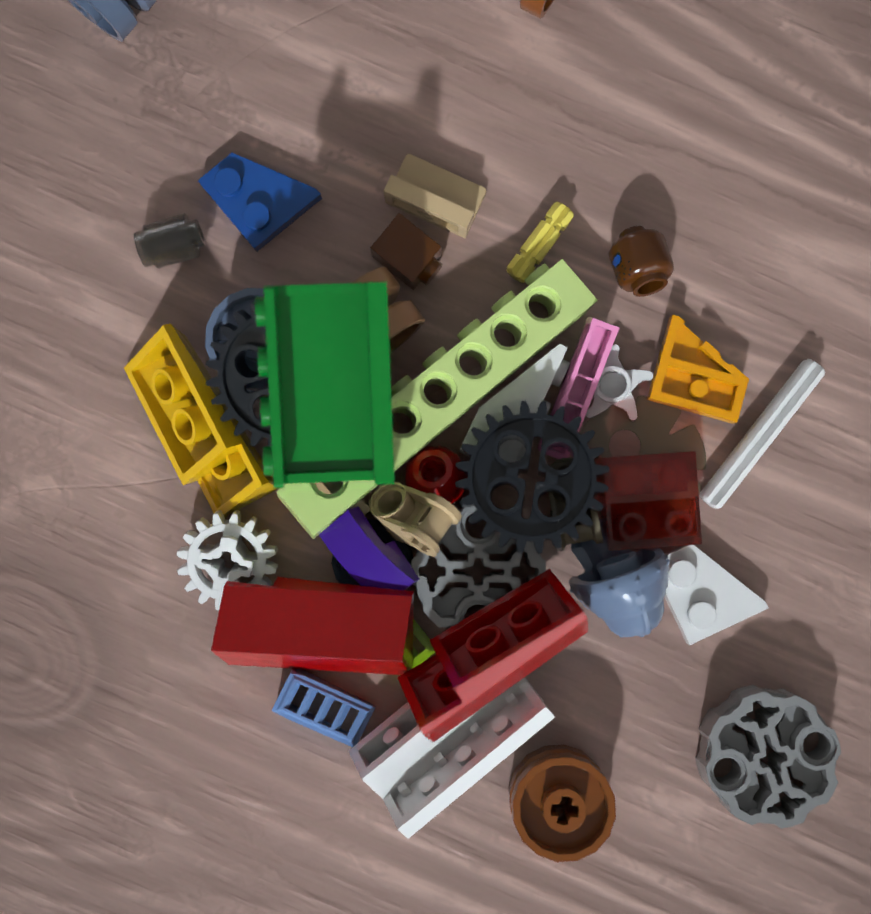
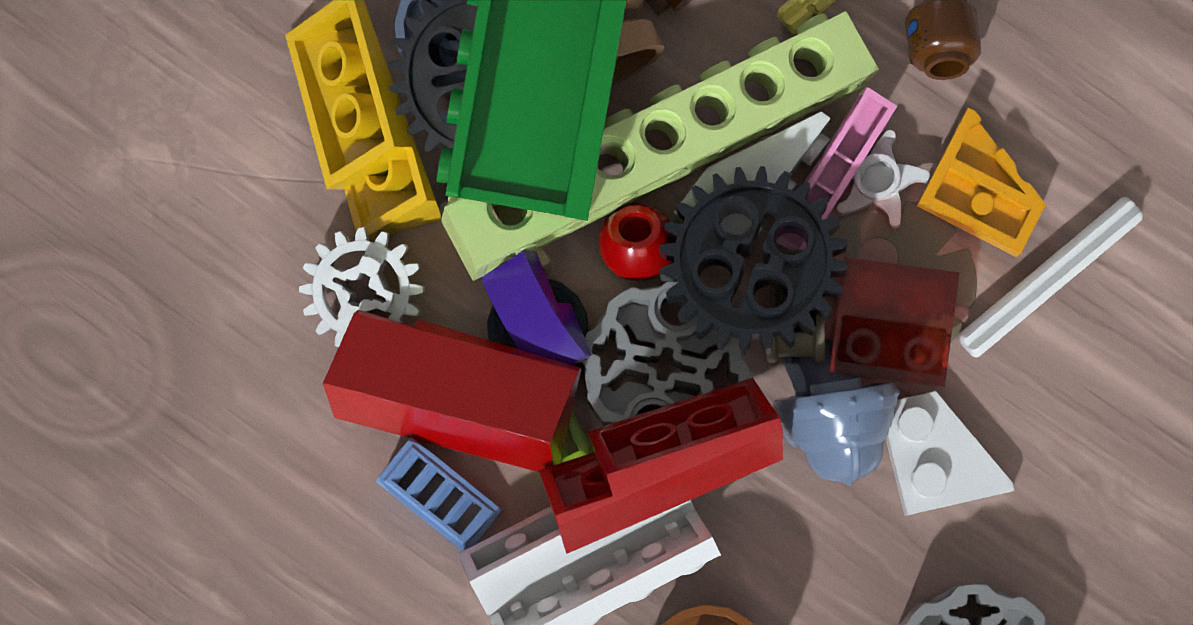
camera: 15 degrees right, 5 degrees down
tan piece [369,482,462,557] -> none

